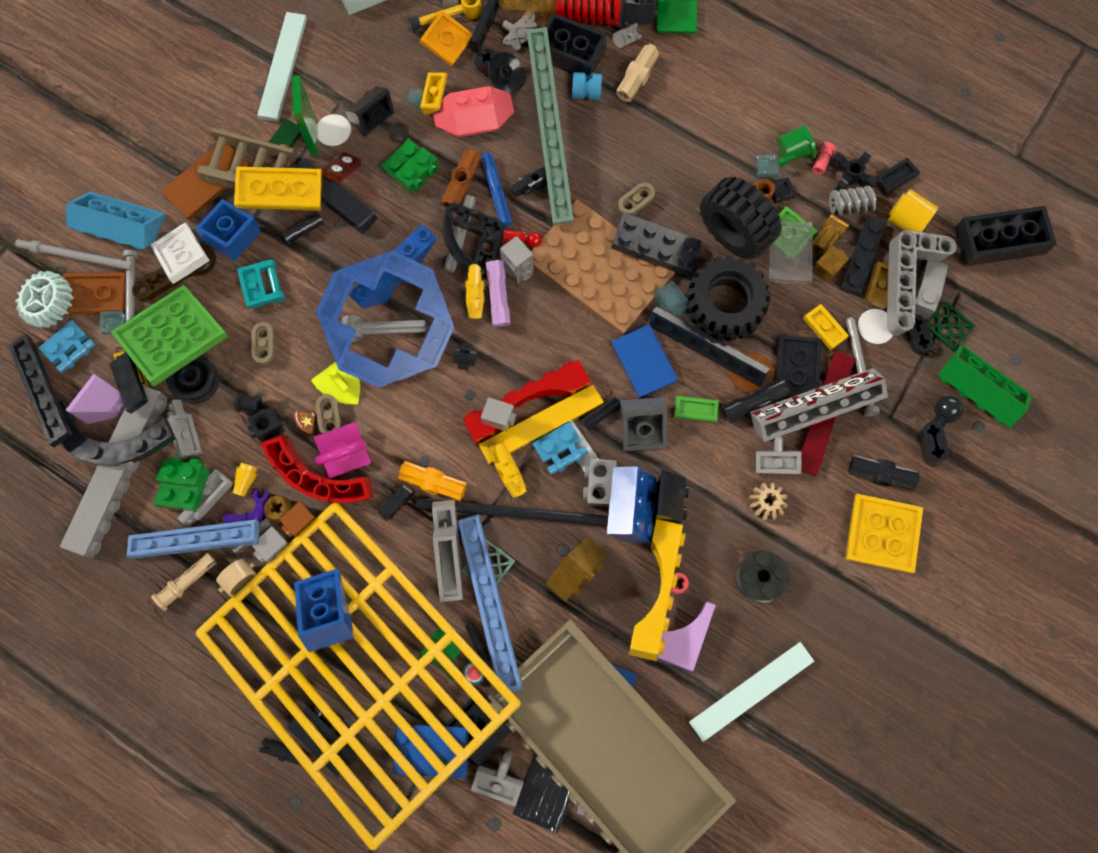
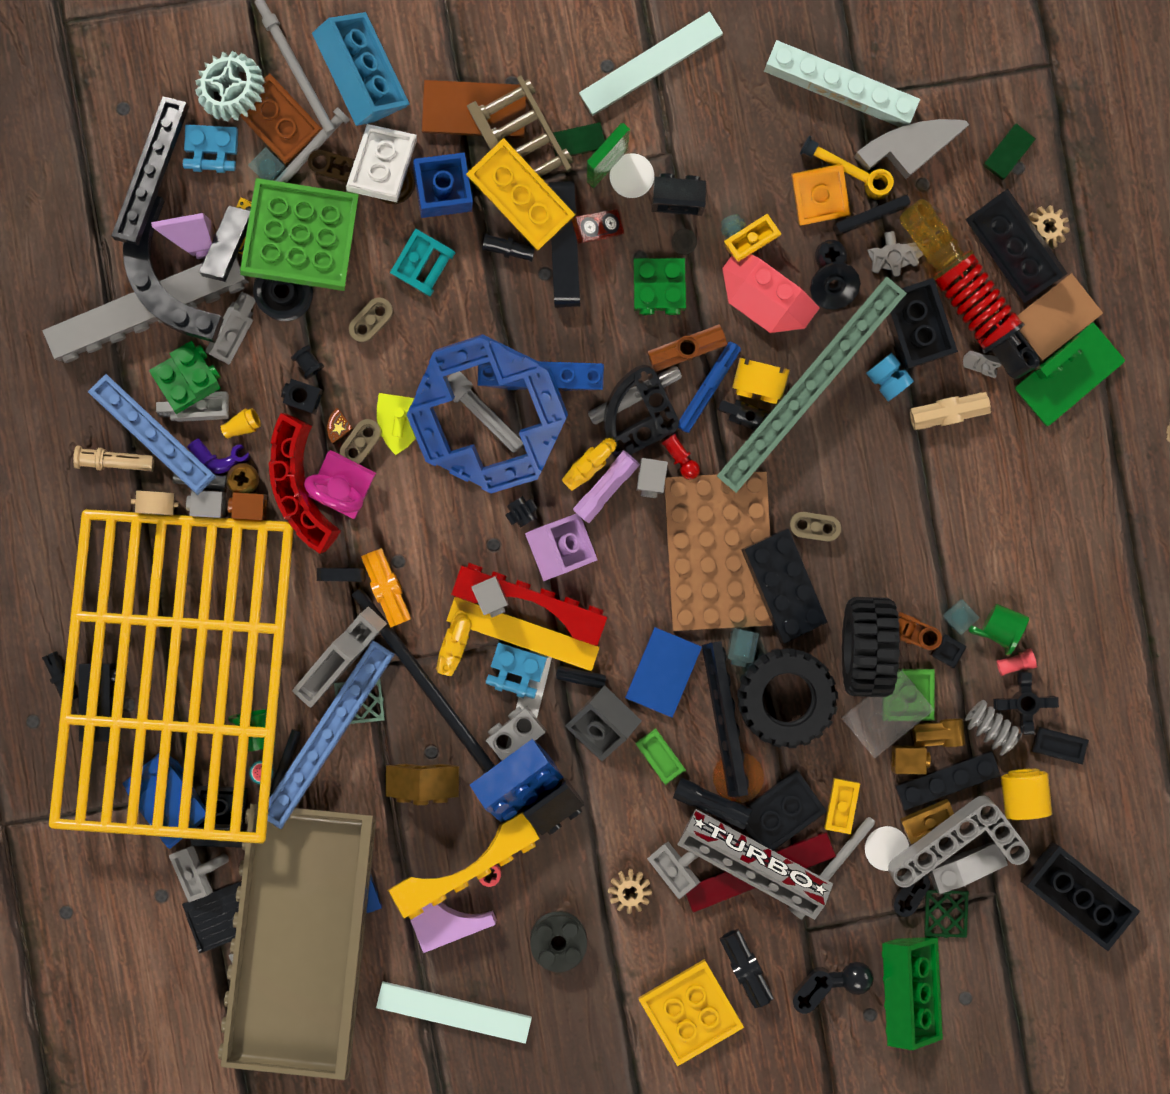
camera: 45 degrees right, 15 degrees up
blue slope [294,568,354,652] -> none
none -> lavender slope [525,514,598,581]
none -> yellow brick [732,358,790,404]

